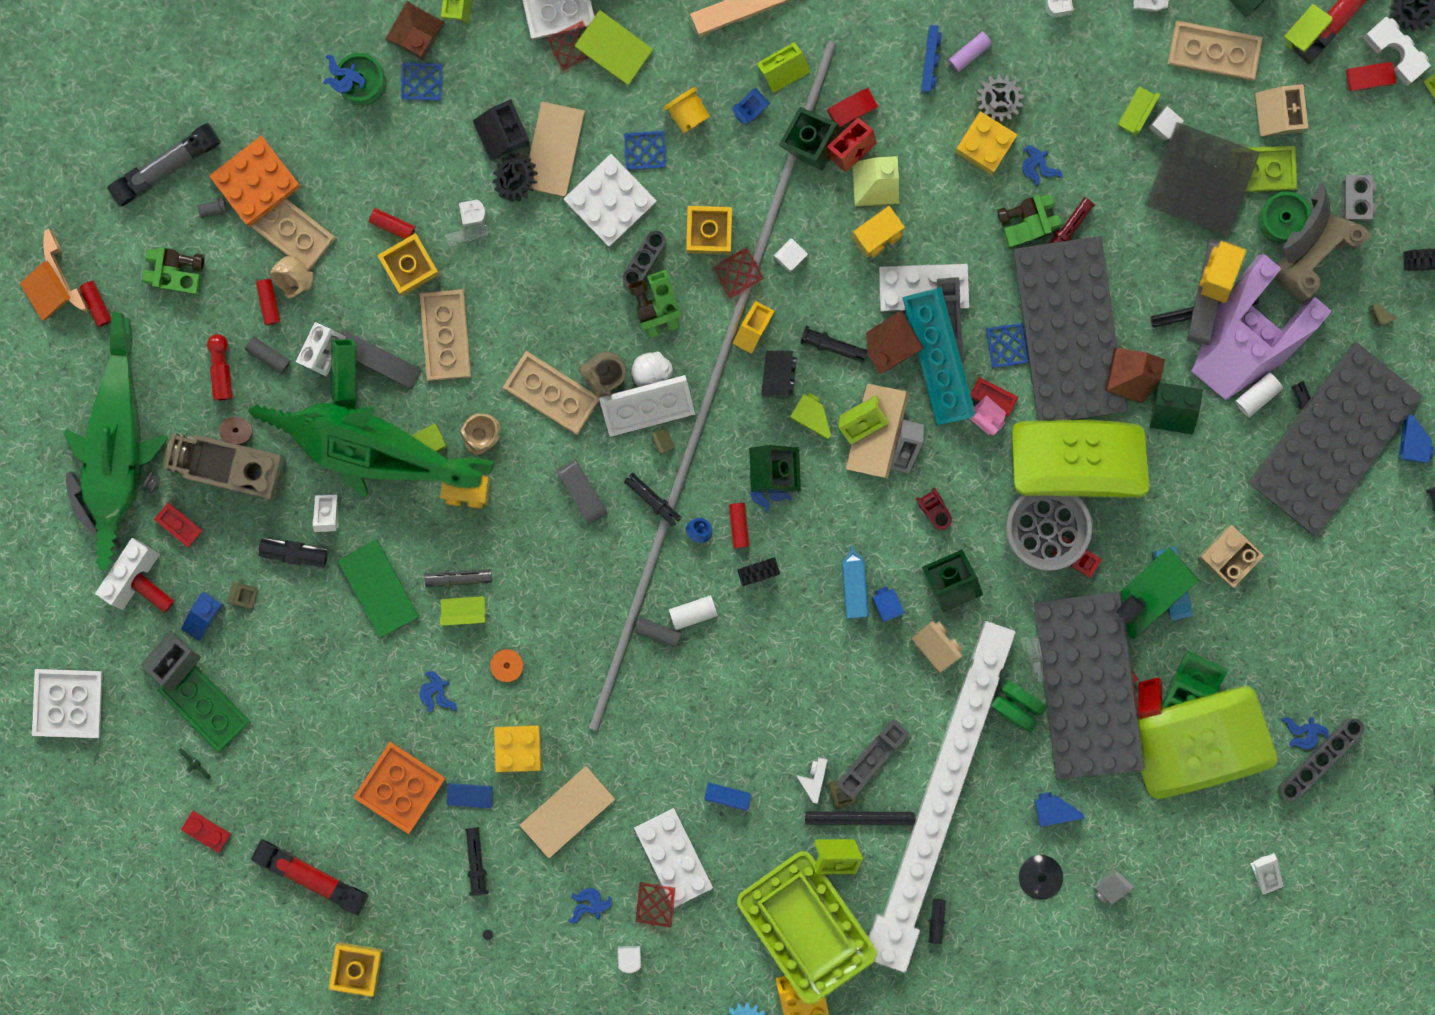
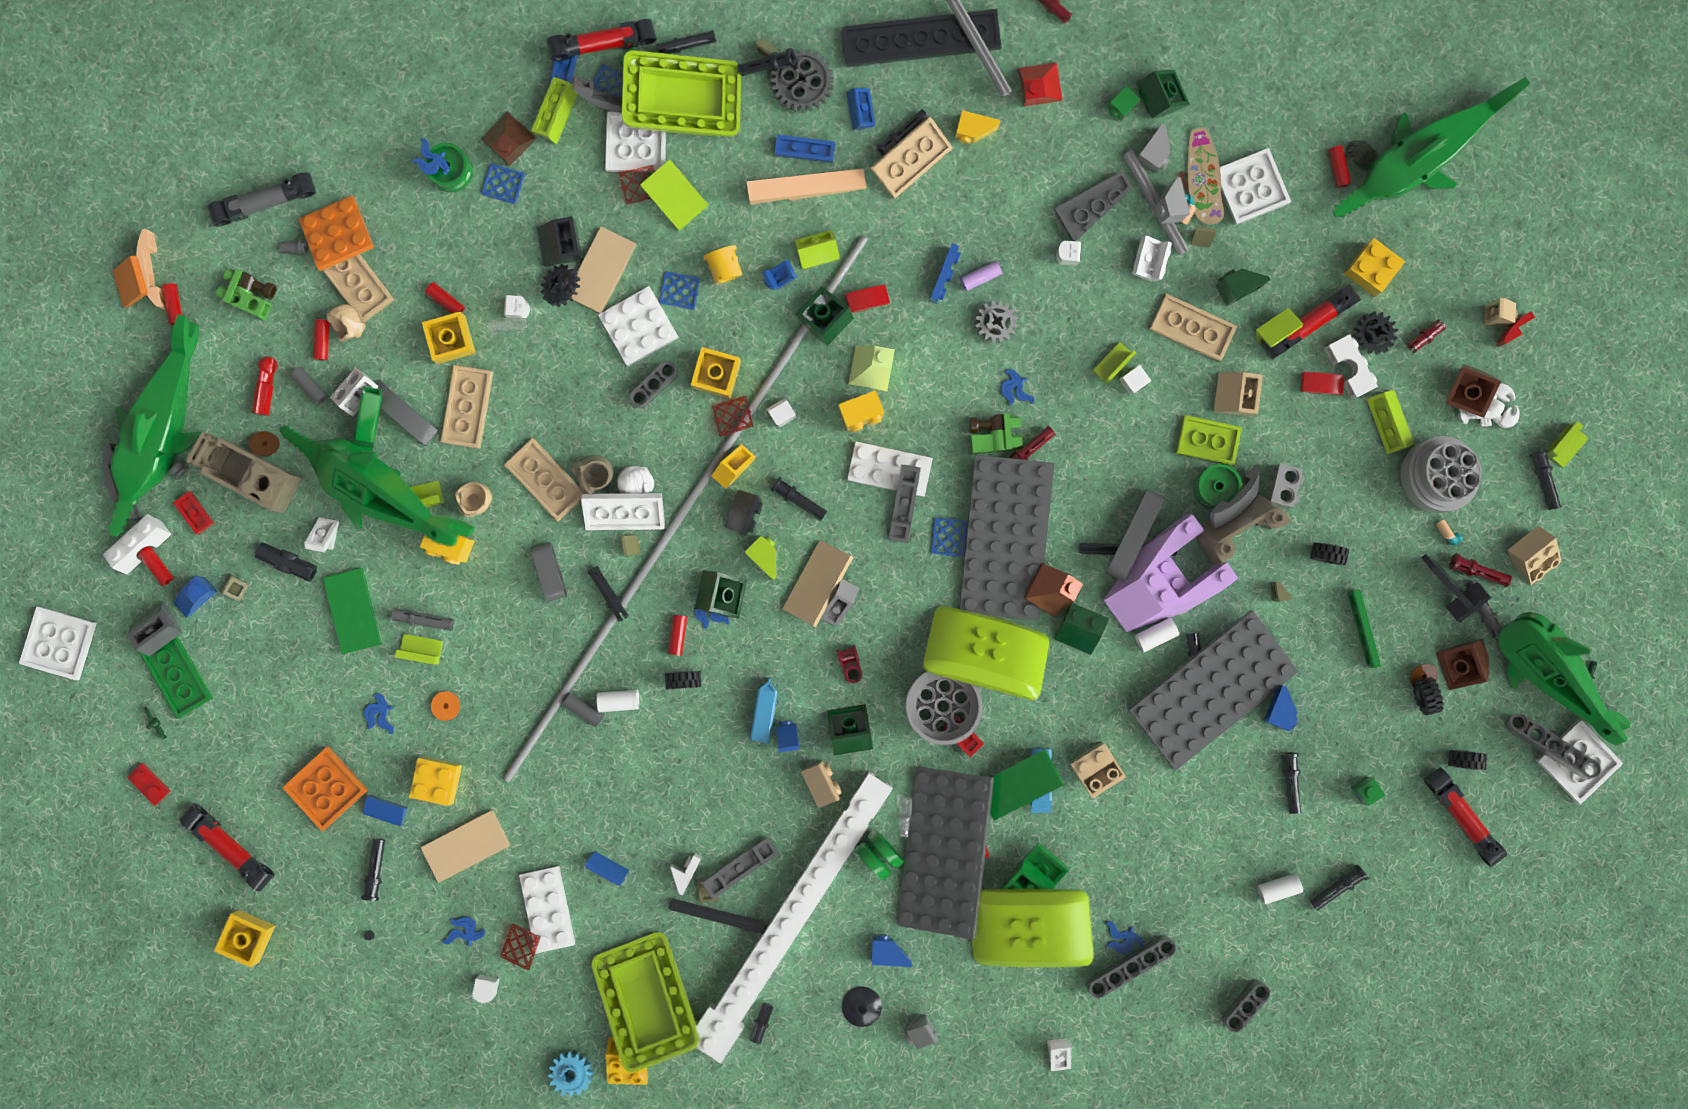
camera: 10 degrees right, 0 degrees up
bright green hips [628,270,681,338] -> none
blue hat [686,518,713,543] -> none
lime panel [813,839,863,874] -> none
red brick [827,118,877,172] -> none
lime panel [839,395,888,444] -> none
copper slope [866,310,924,374] -> none
teal plate [902,287,976,425] -> none
yellow brick [955,111,1017,175] -> none
bright pink brick [969,395,1006,436] -> none
red tile [970,377,1018,417] -> none
black piece [1116,595,1147,625] -> none
red tile [1138,677,1162,719] -> none
clear smoke plate [1145,122,1260,236] -> none
yellow brick [1199,241,1246,303] -> none

